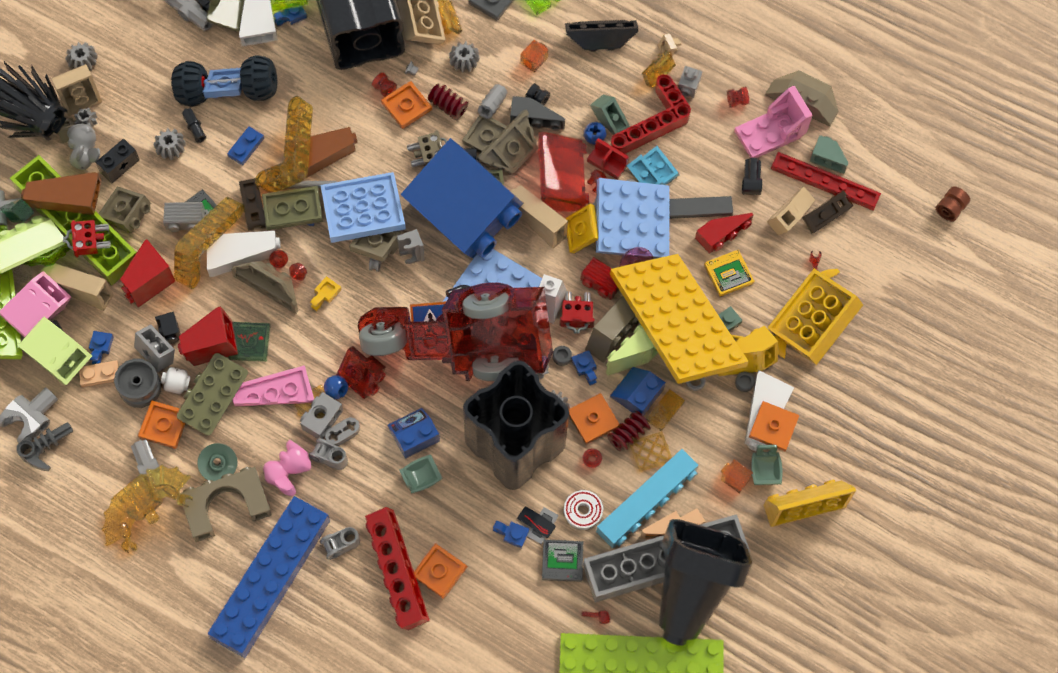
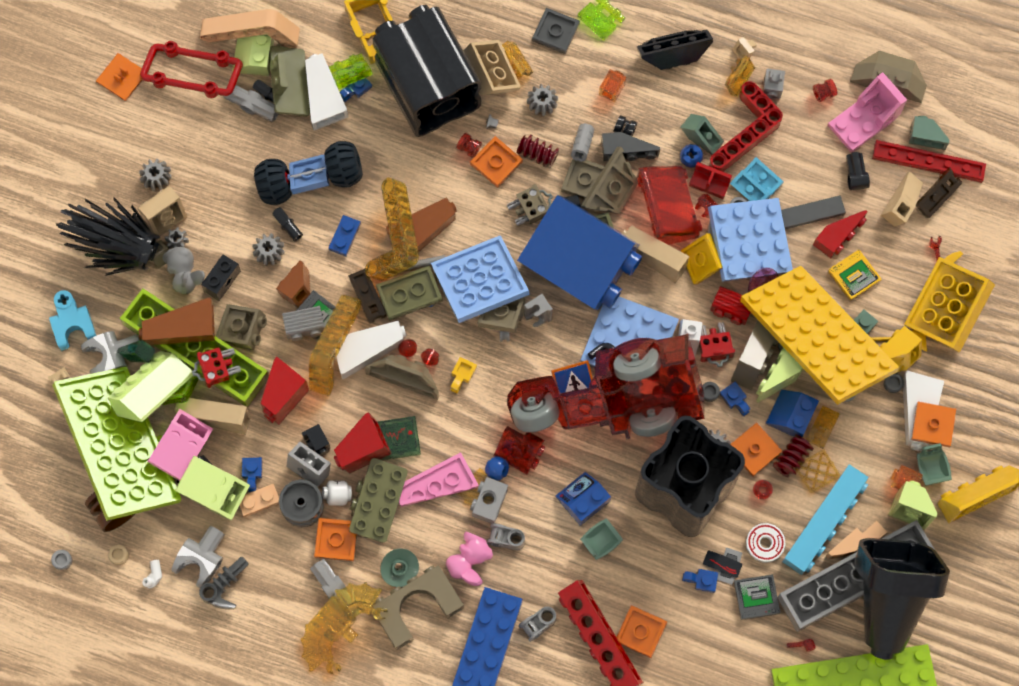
camera: 10 degrees left, 5 degrees up
light grey beam [325,417,360,446] -> none
none -> dark orange slope [276,260,310,308]
none -> yellowish green slope [888,481,938,529]

